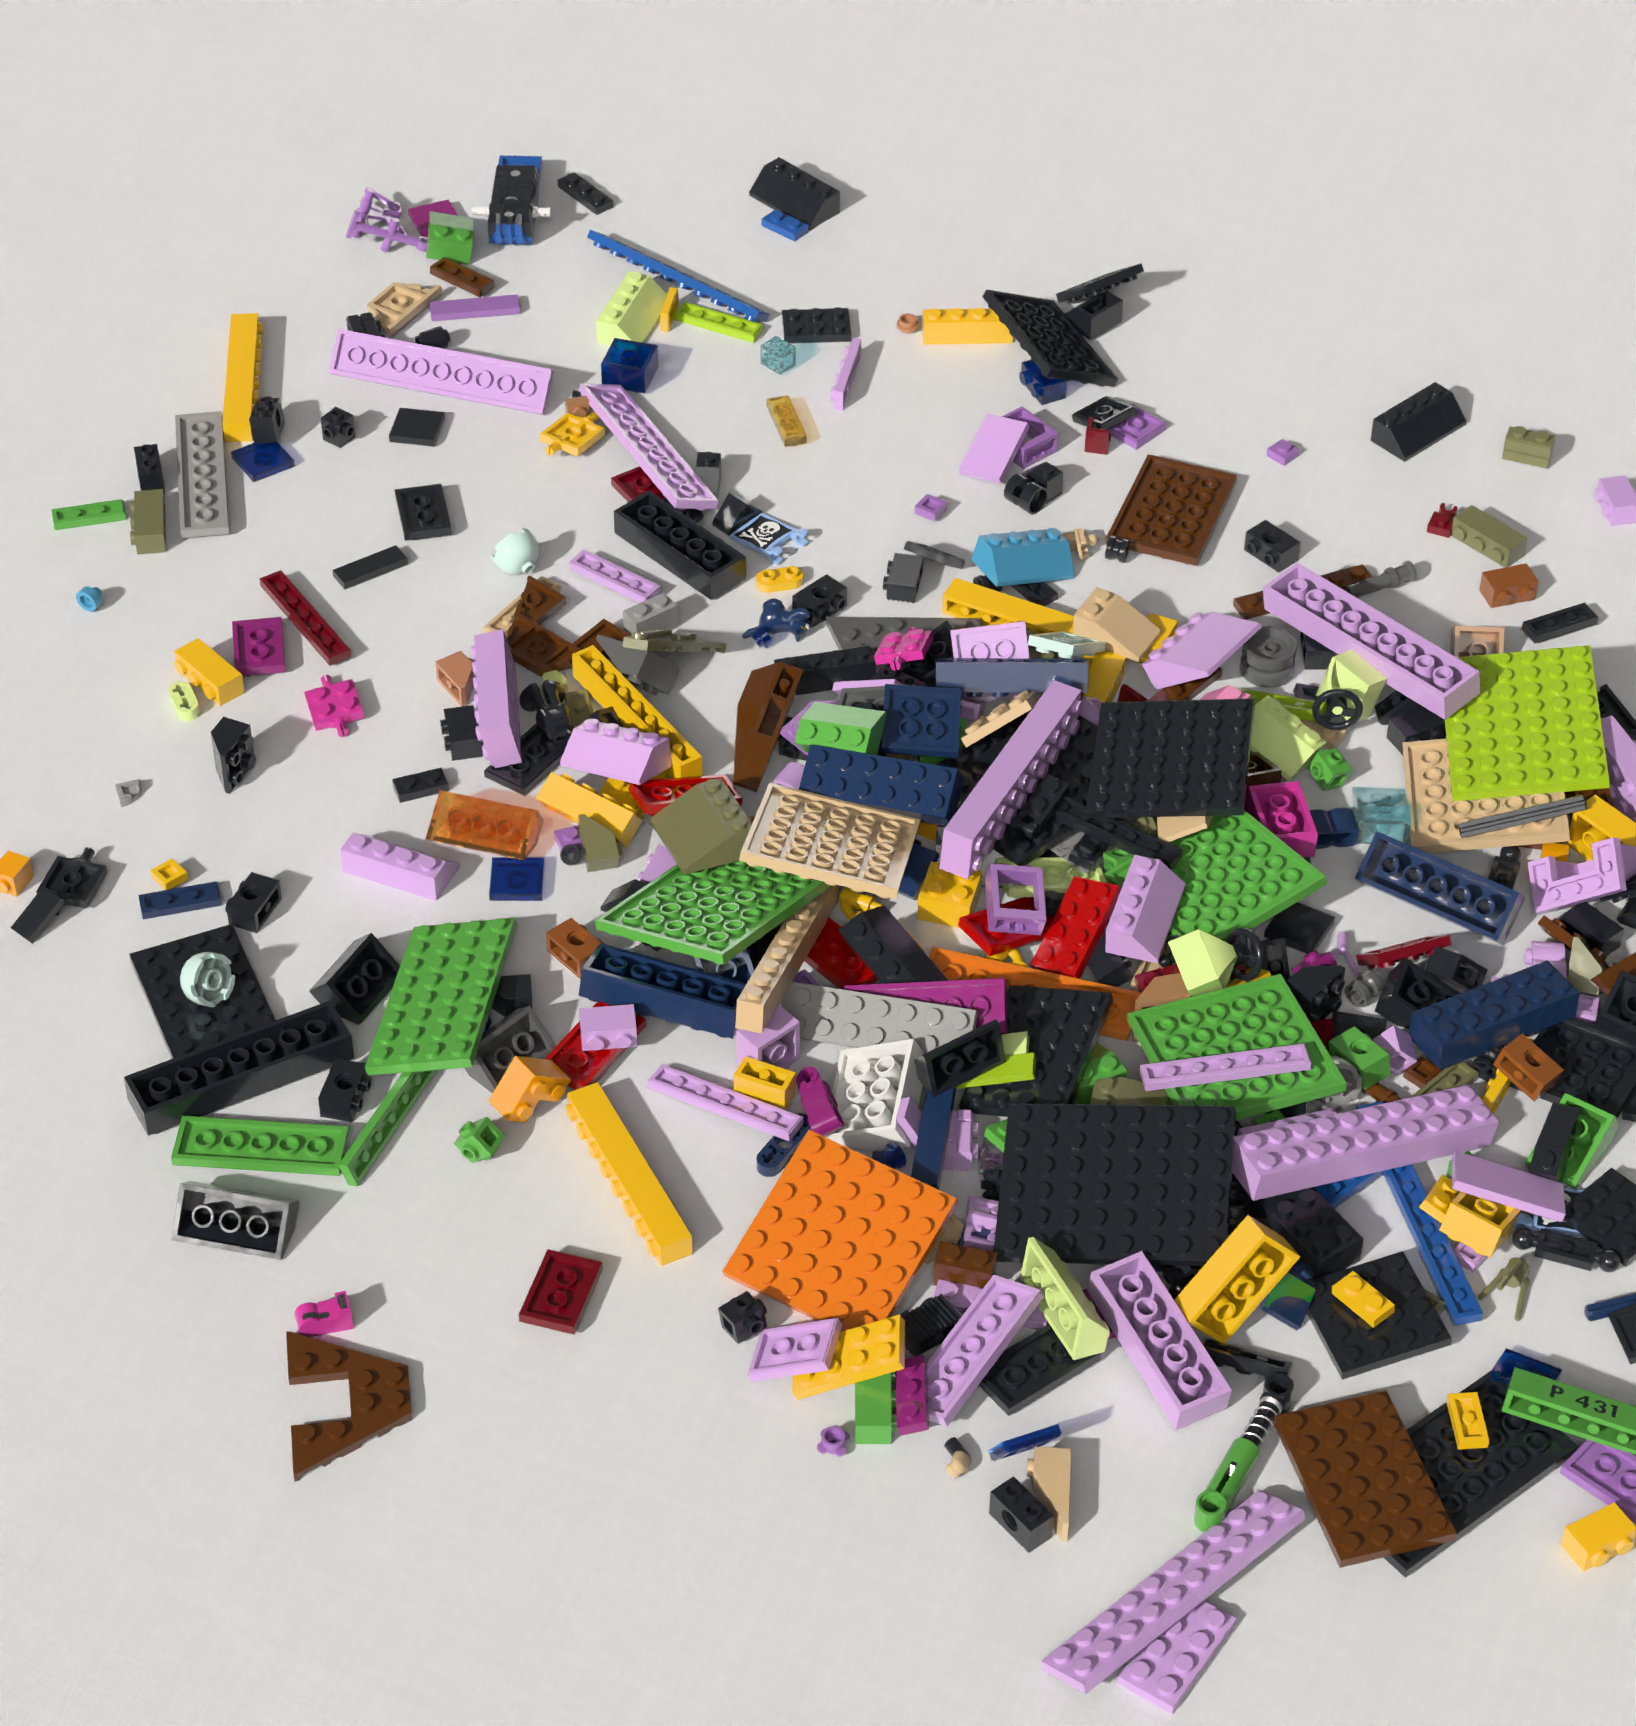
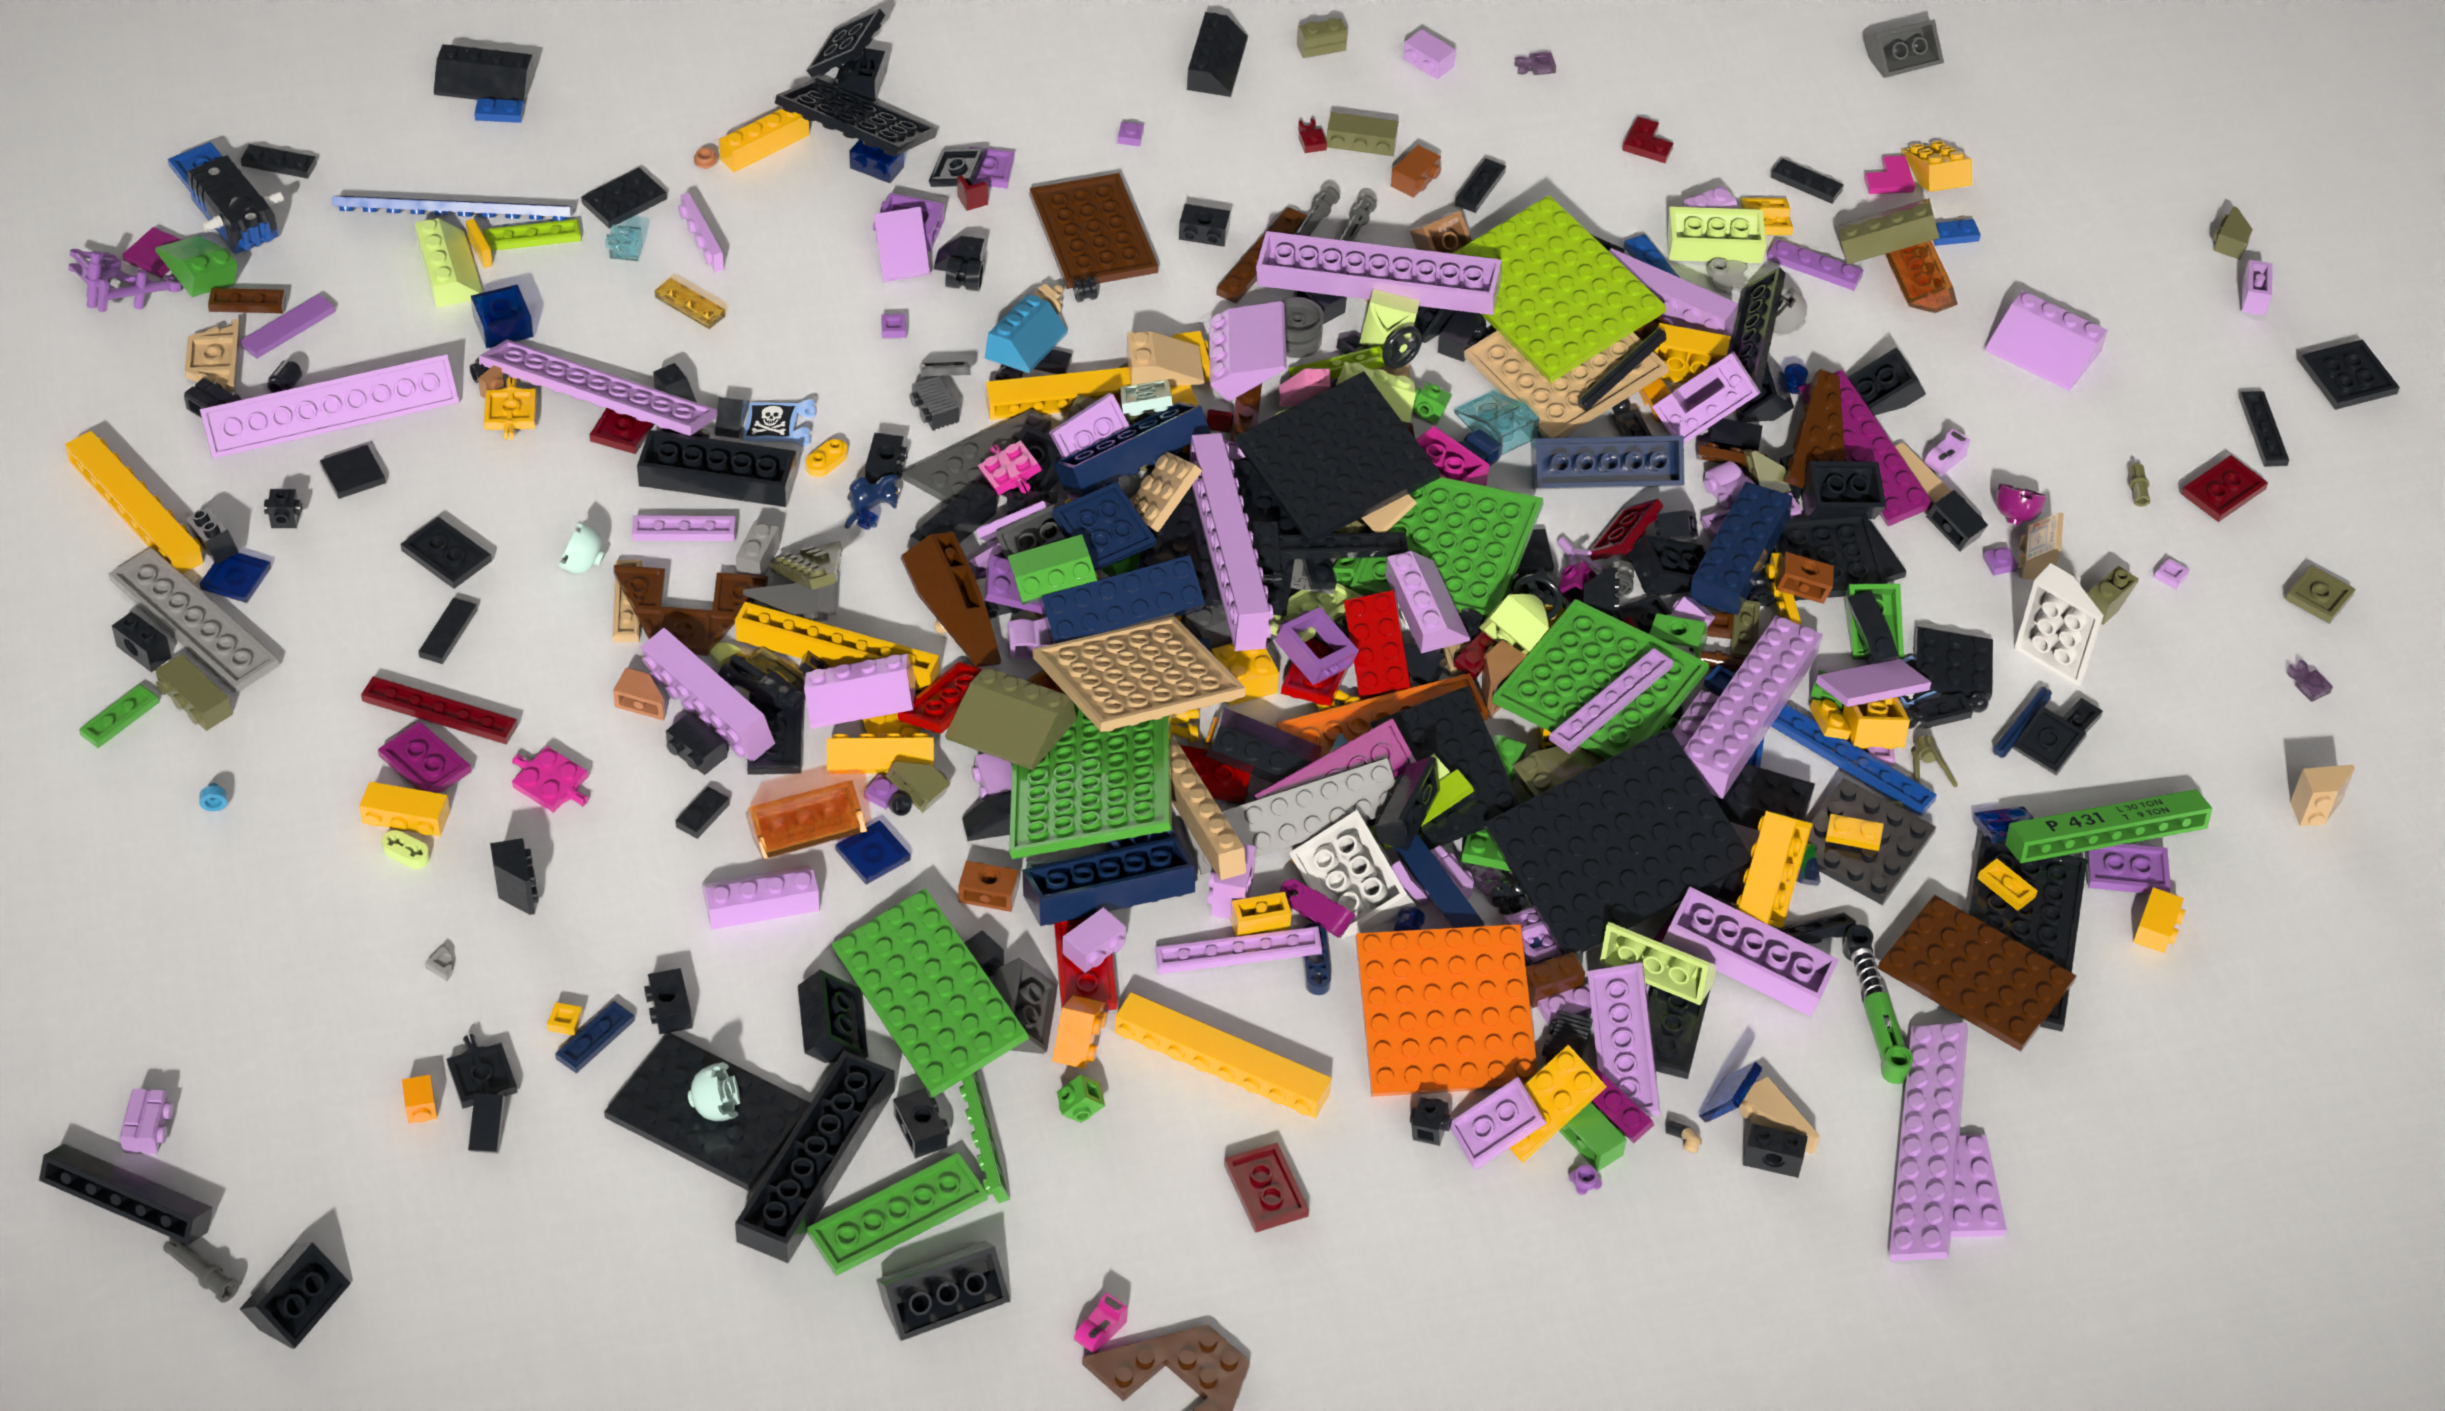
camera: 40 degrees left, 5 degrees up
none -> dark grey pin [1338,194,1377,242]

